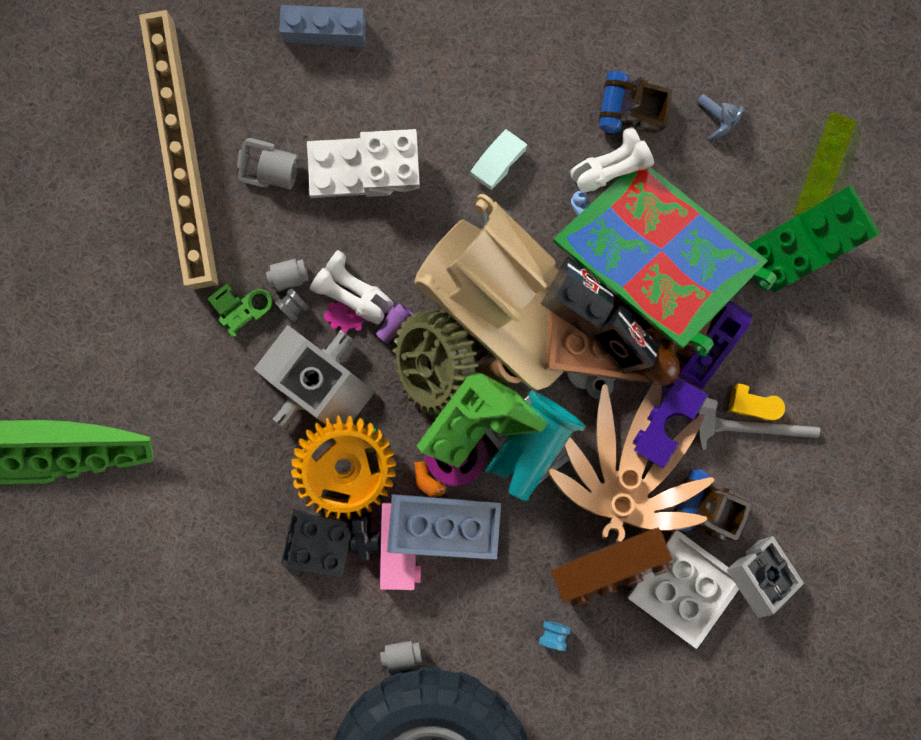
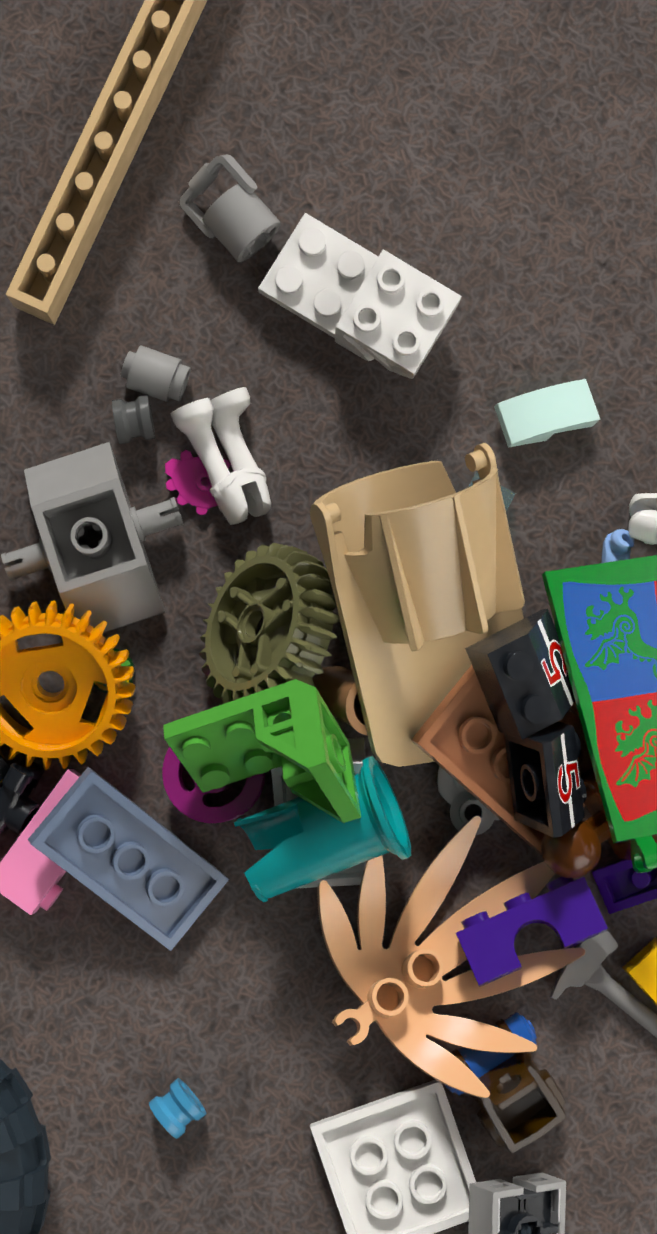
camera: 30 degrees right, 0 degrees up
bright green piece [208,284,273,336] -> none
sand blue brick [279,5,366,46] -> none
medium lavender cone [376,303,414,344] -> none
orange arm [414,461,446,498] -> none
reddish brown brick [551,527,674,608] -> none

